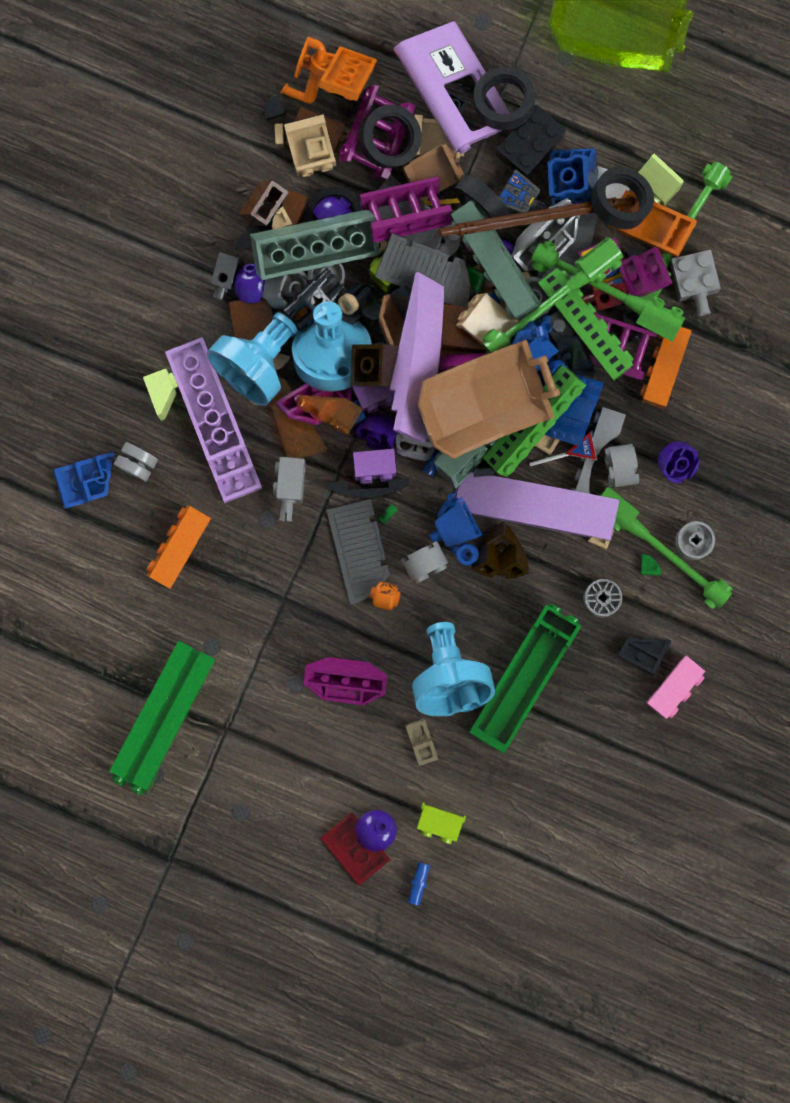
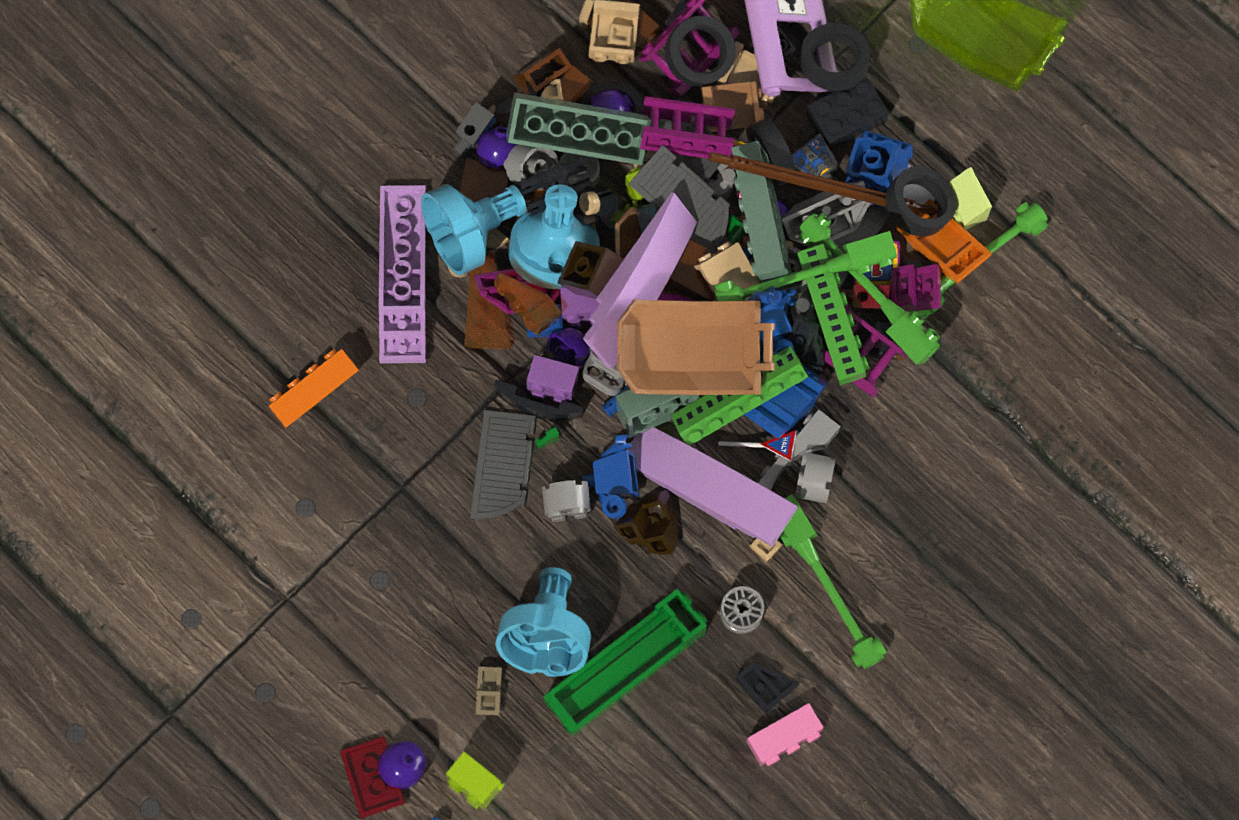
camera: 20 degrees right, 10 degrees down
blue slope [53,452,114,509] -> none
green brick [109,641,215,796] -> none
light grey wheel [114,442,158,482] -> none
yellowish green slope [143,369,178,421] -> none
light grey brick [273,457,306,522] -> none
magenta wedge [304,657,387,705] -> none
orange head [369,582,401,611] -> none
black tile [474,462,494,477] -> none
tan tile [535,435,559,456] -> none
orange brick [640,327,692,409] -> none
green tile [640,554,661,576] -> none
dark purple cylinder [658,441,700,483] -> none
light grey brick [669,250,721,316] -> none
light grey wheel [675,521,715,560] -> none

